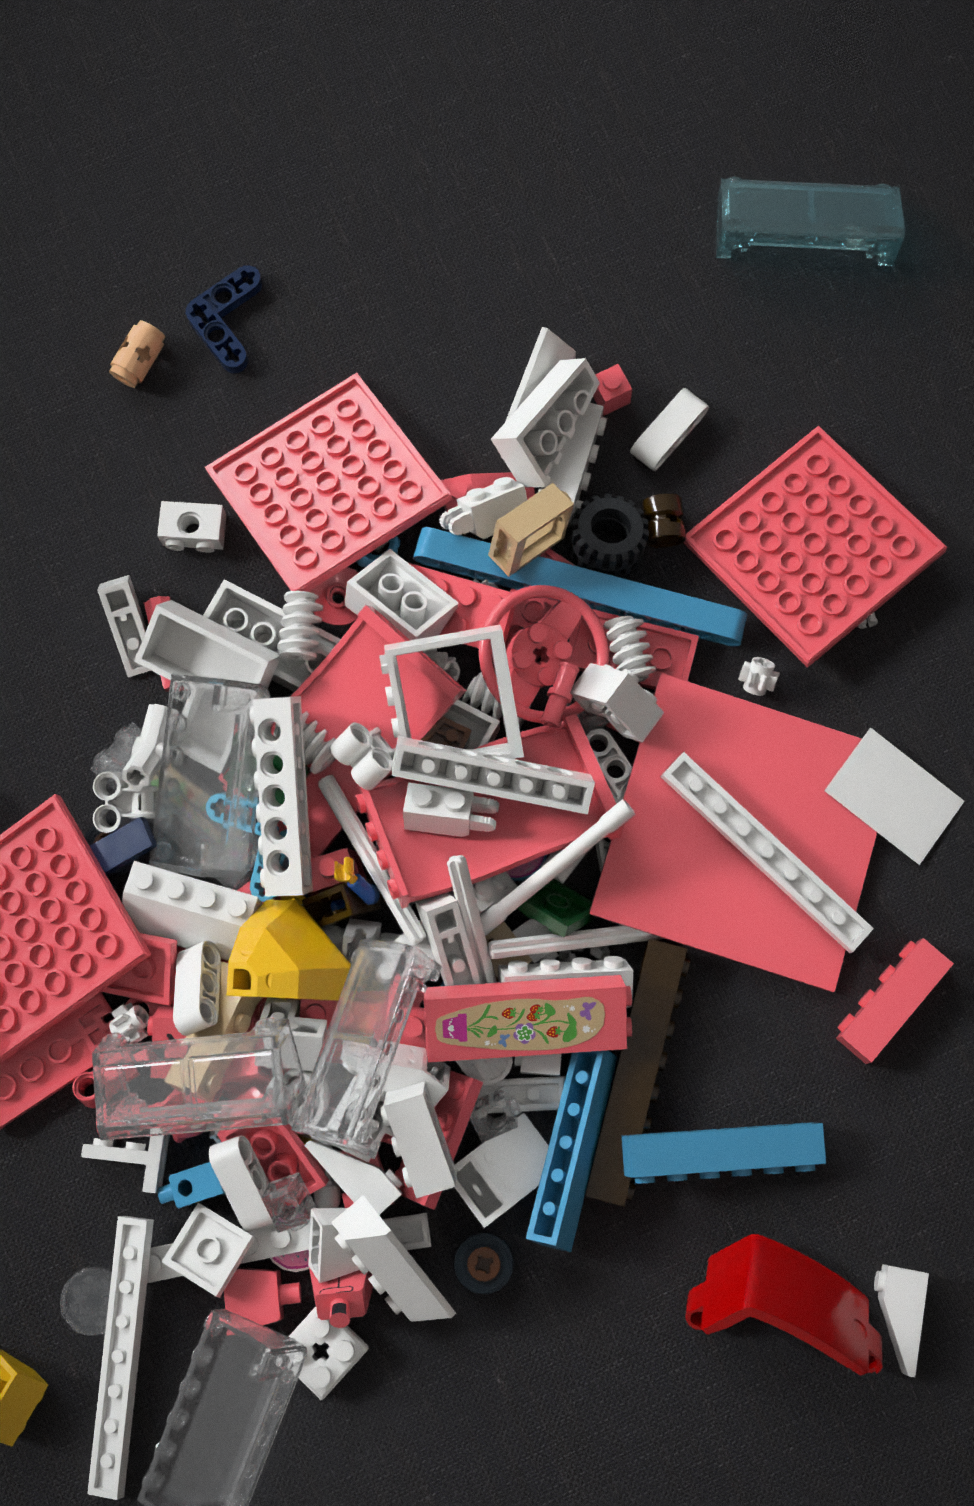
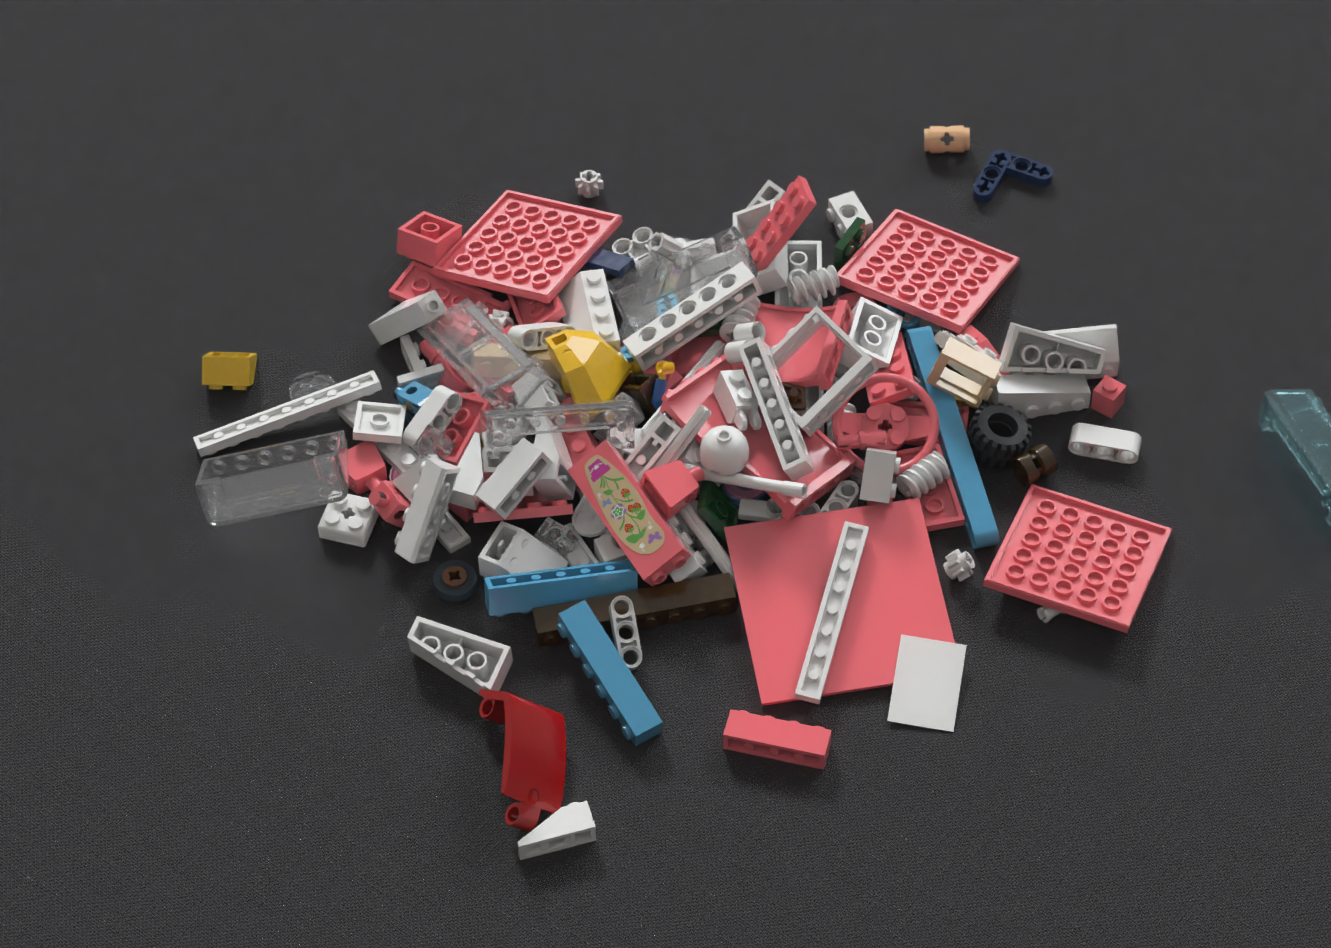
camera: 60 degrees right, 25 degrees down
none -> white slope [368,290,447,345]
none -> white wedge [407,616,513,698]
none -> white beam [609,596,642,671]
none -> coral torso [641,460,705,520]
none -> white cylinder [700,425,749,476]
none -> coral plate [744,176,817,272]
none -> dark green plate [834,217,867,273]

